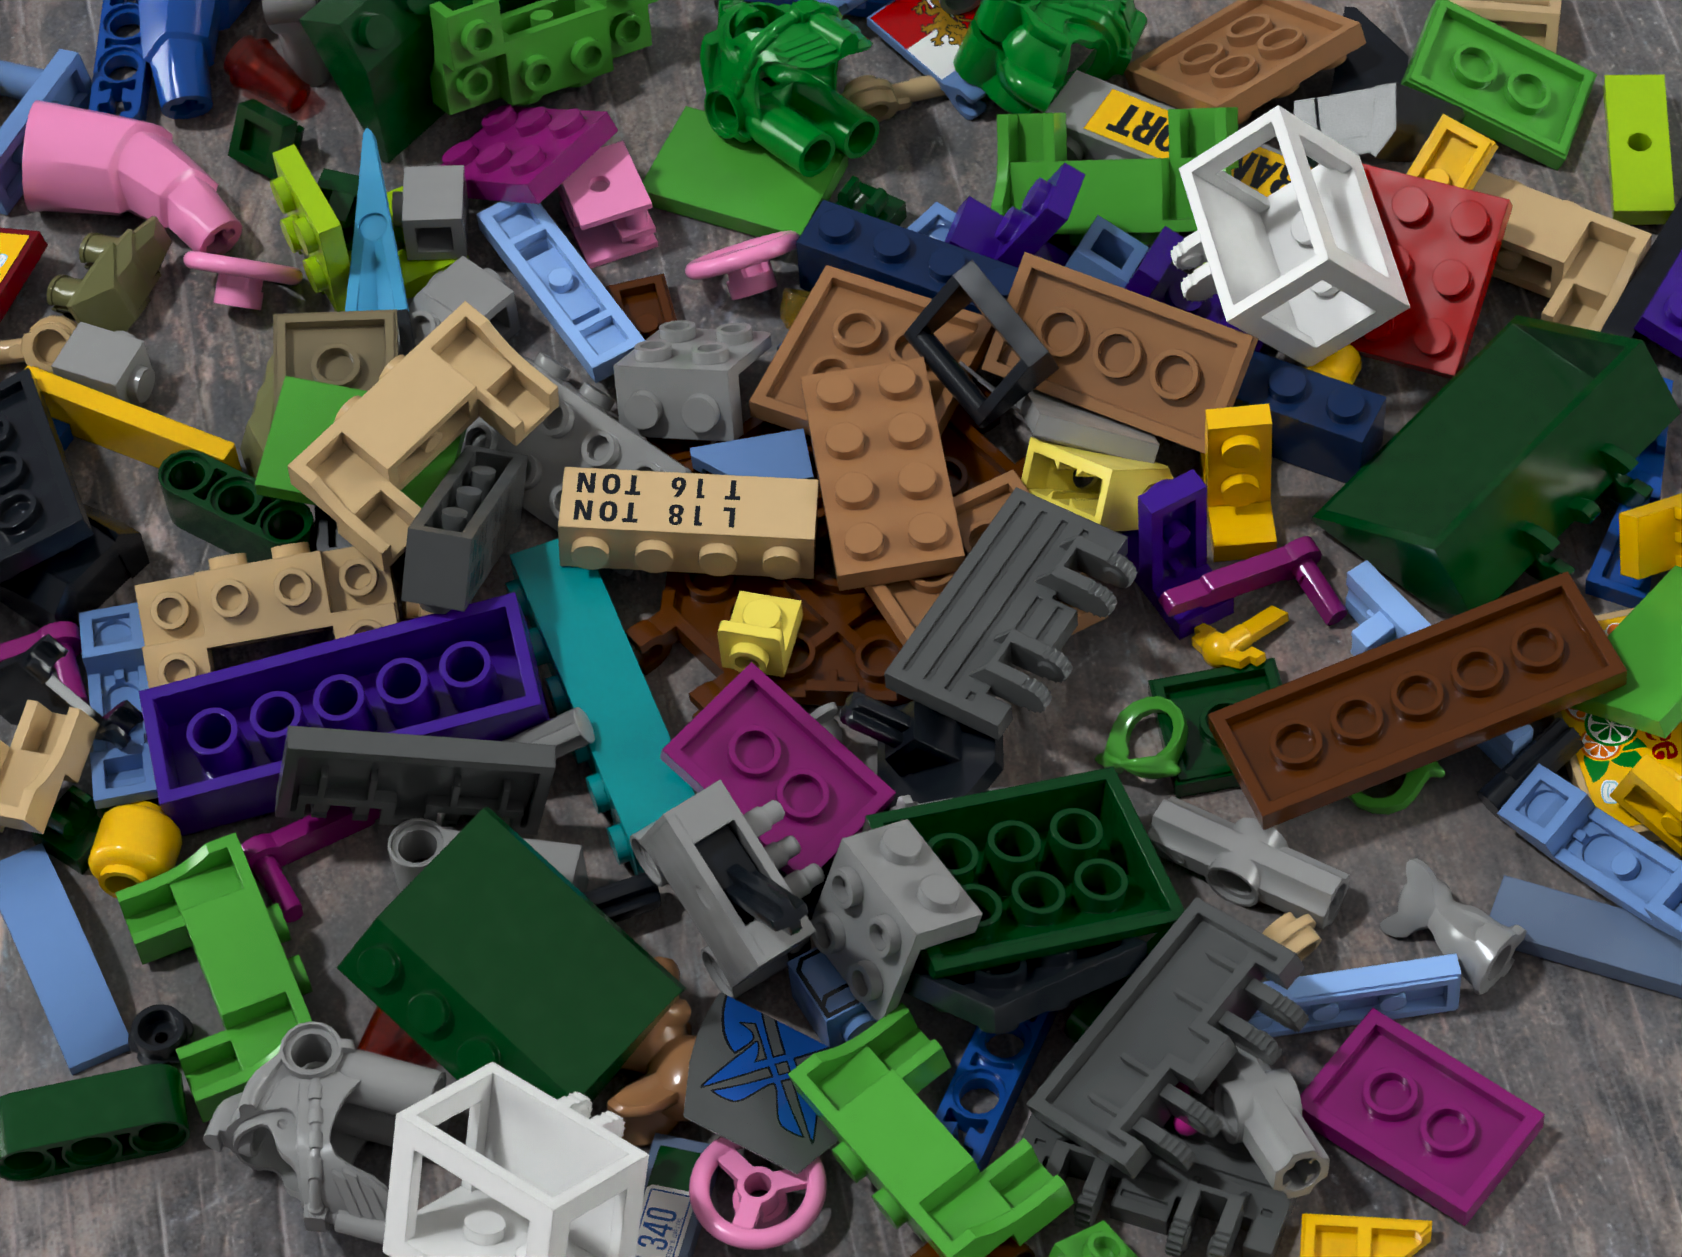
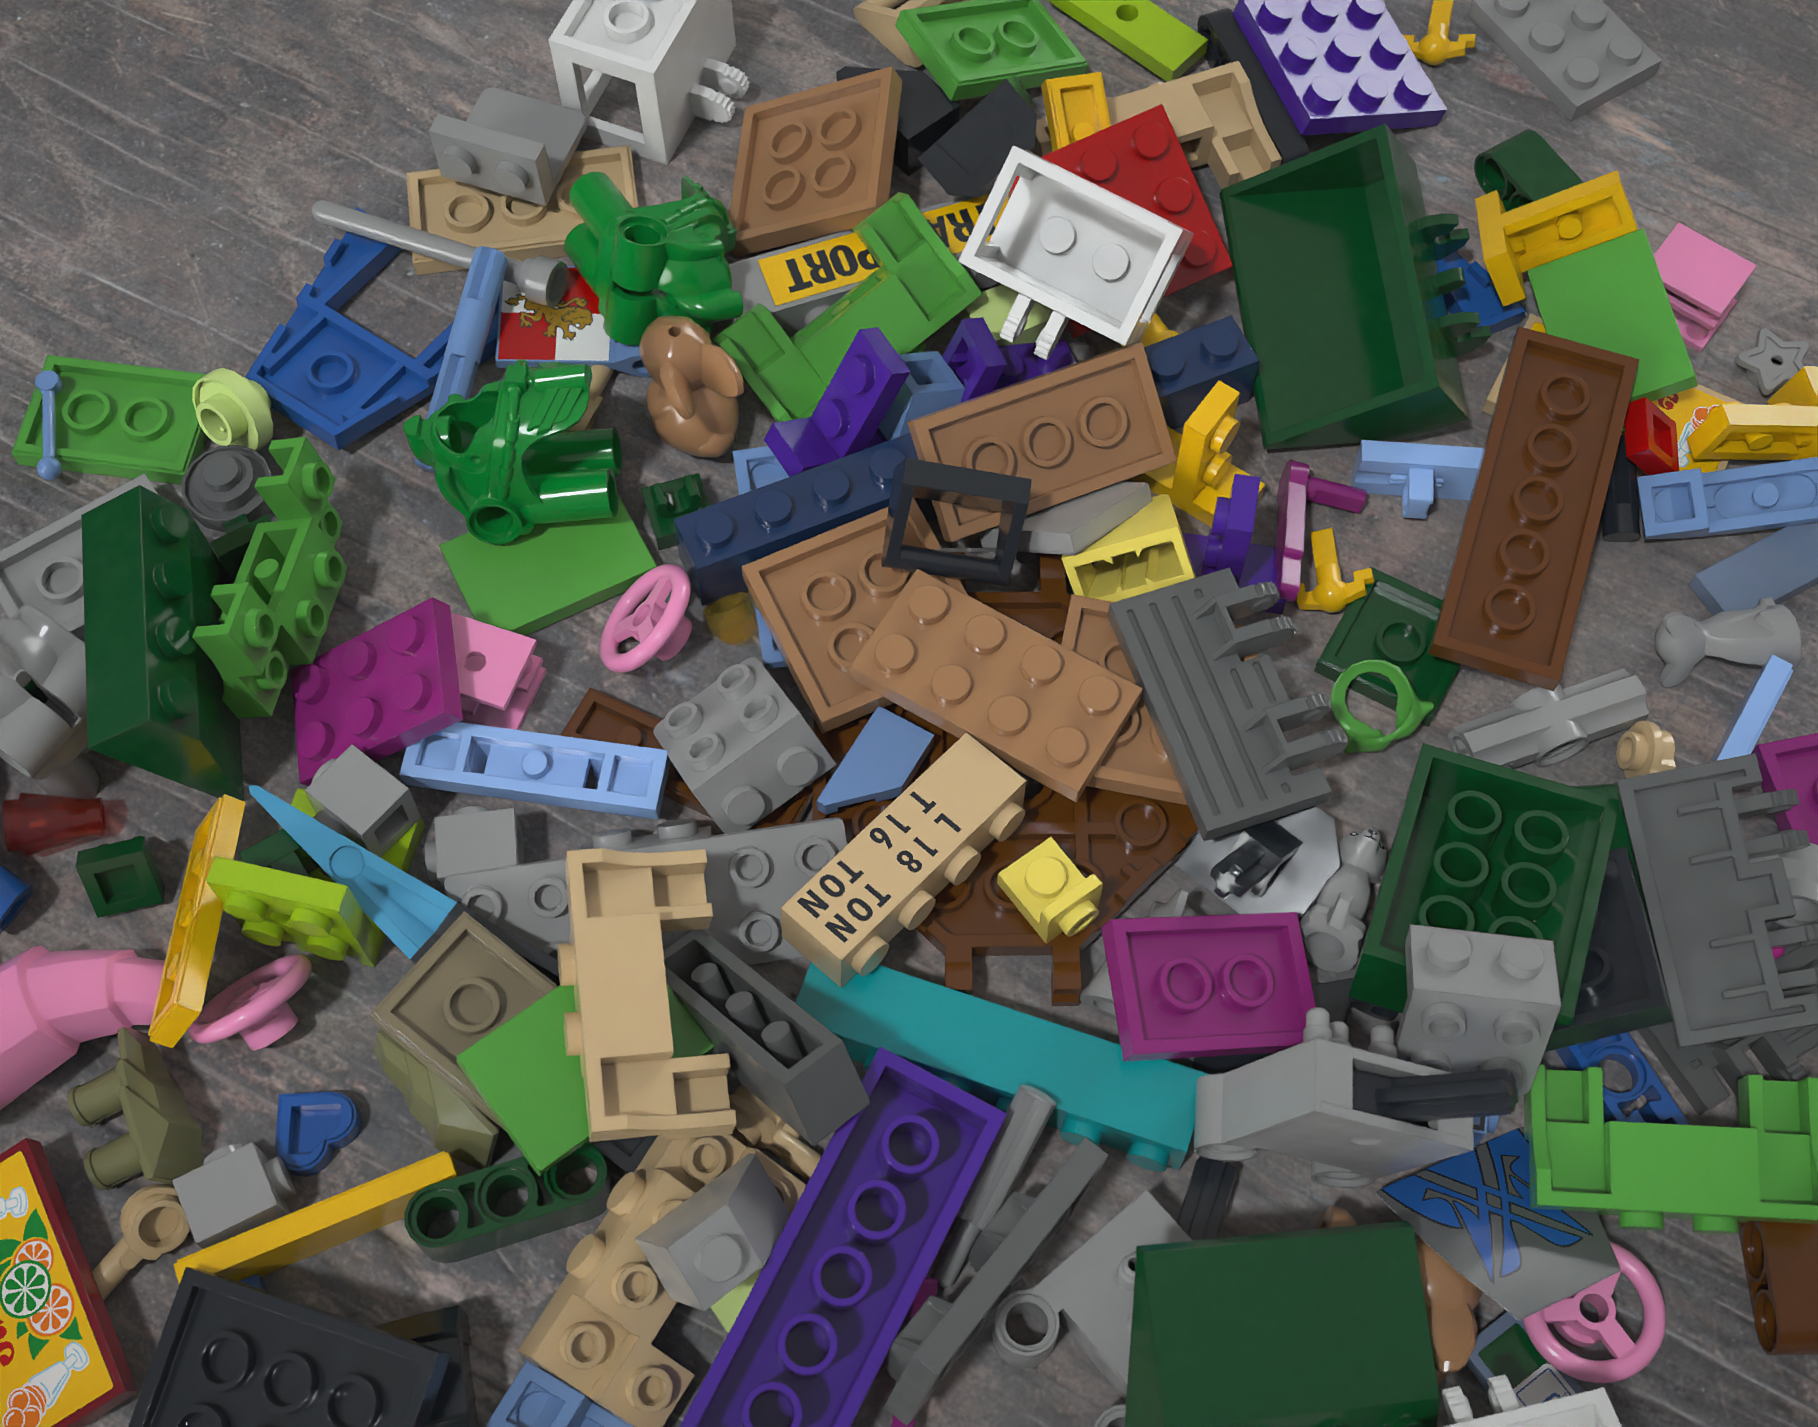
camera: 55 degrees left, 10 degrees up
none -> yellow tile [148,794,246,1049]
none -> blue tile [275,1092,362,1177]
none -> light grey slope [635,1153,790,1311]
none -> medium nougat animal [639,315,744,458]
none -> red tile [1624,397,1679,475]

